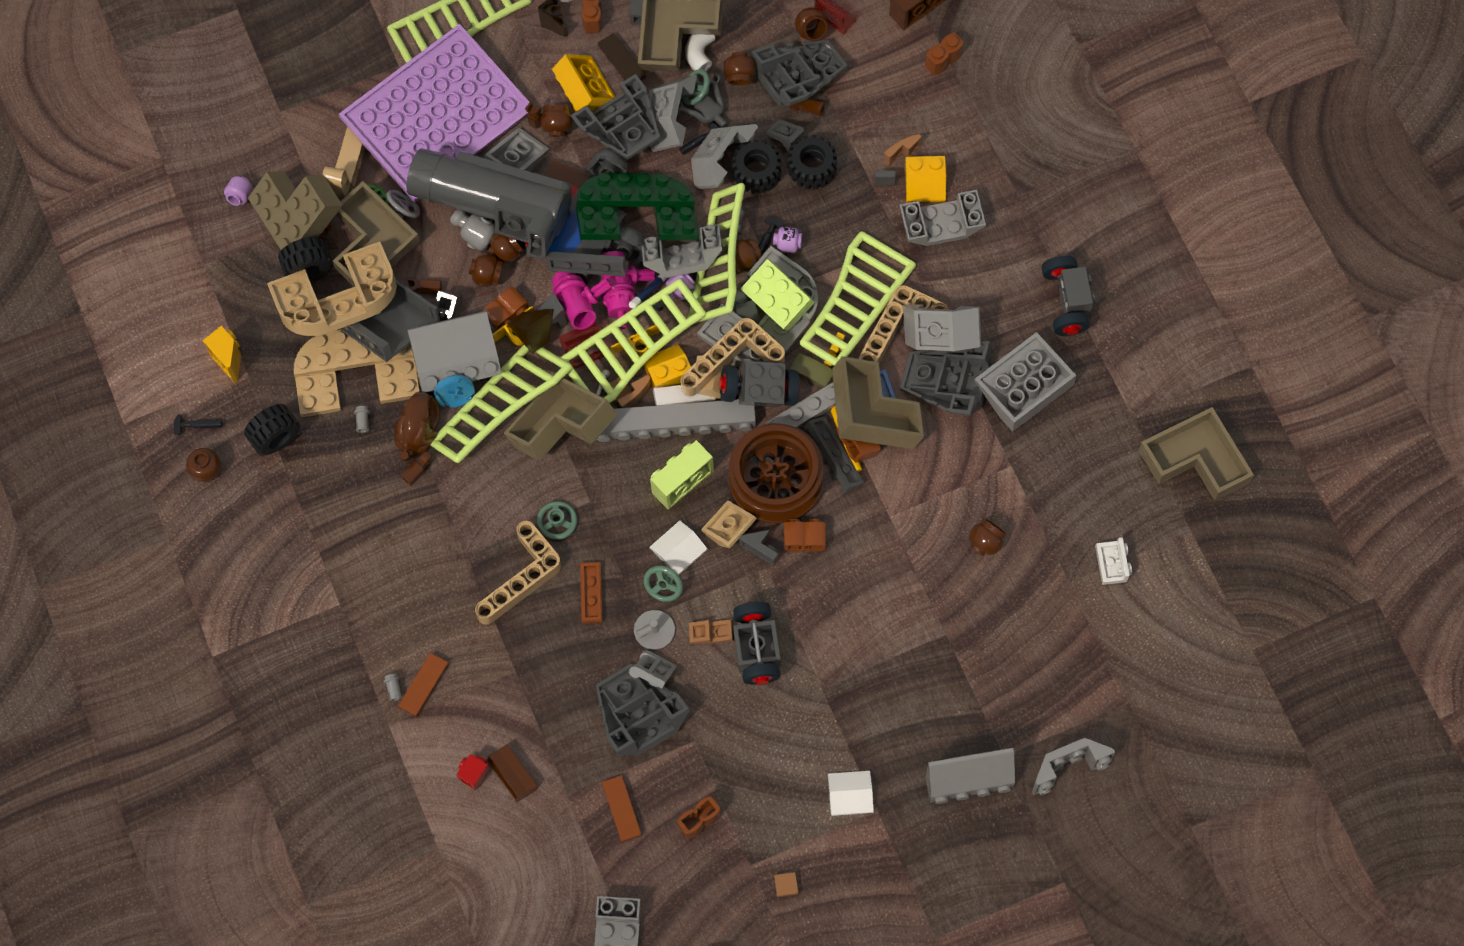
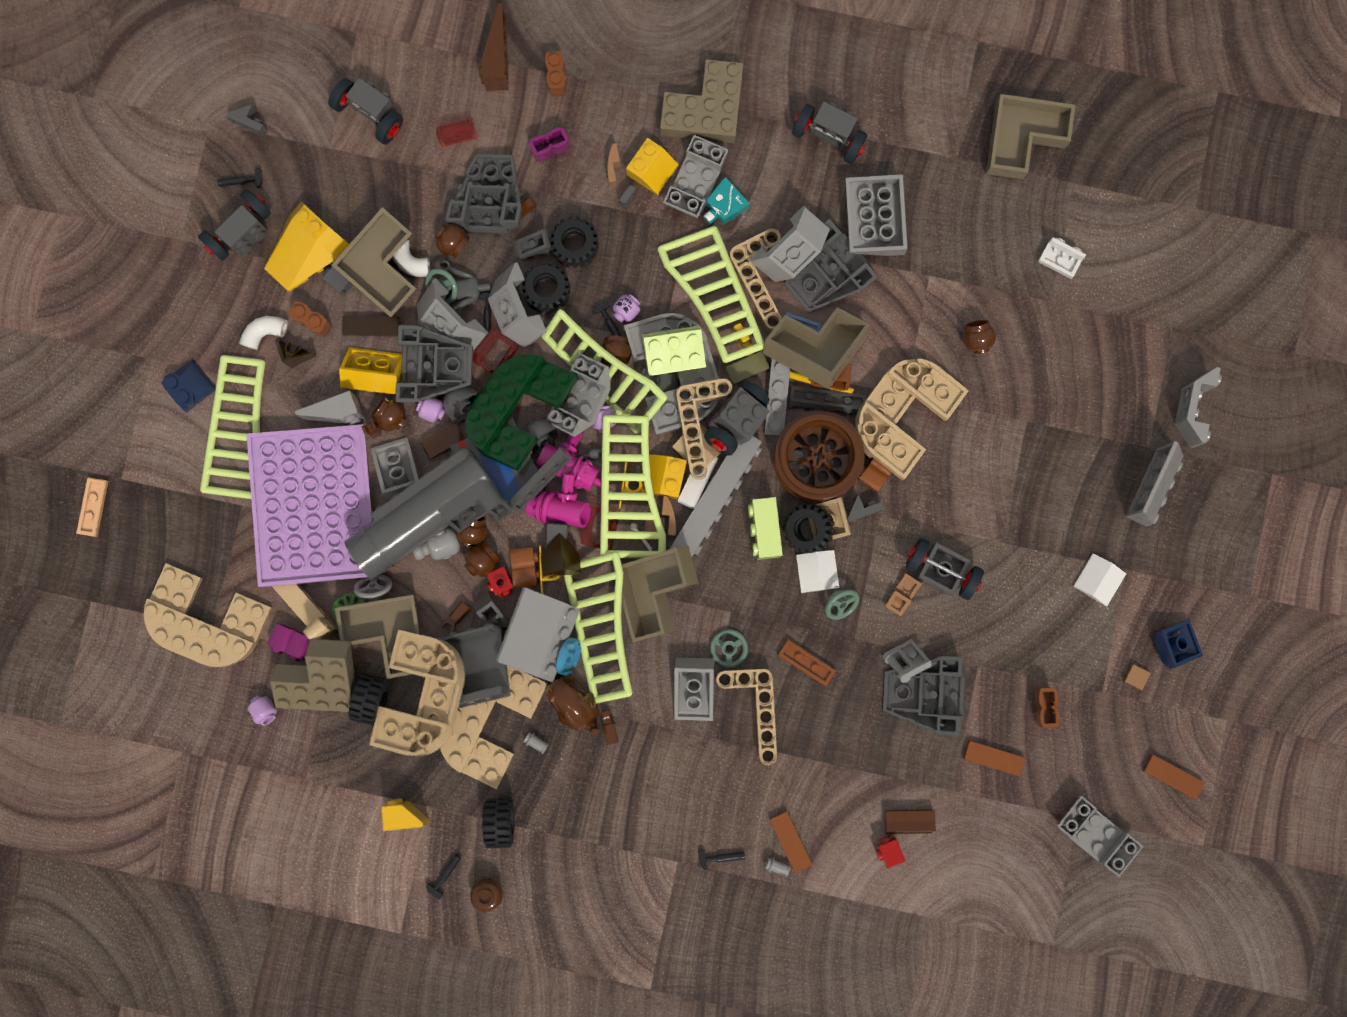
camera: 55 degrees left, 15 degrees up
dark blue bar [629,274,667,309] -> none
light grey shield [634,610,675,650] -> none
reddish brown piece [795,7,828,41] -> none
none -> tan plate [144,563,273,667]
none -> magenta brick [267,623,310,662]
none -> light grey slope [295,391,365,425]
none -> lavender head [416,397,445,423]
none -> clear red tile [473,328,519,375]
none -> red brick [487,567,515,598]
none -> magenta brick [529,128,570,162]
none -> dark tan piece [660,59,743,144]
none -> light grey slope [674,657,715,721]
none -> black piece [699,850,745,870]
none -> teal torso [703,177,750,224]
none -> black tyre [783,505,835,553]
none -> tan plate [855,358,969,480]
none -> dark blue slope [1154,619,1203,669]

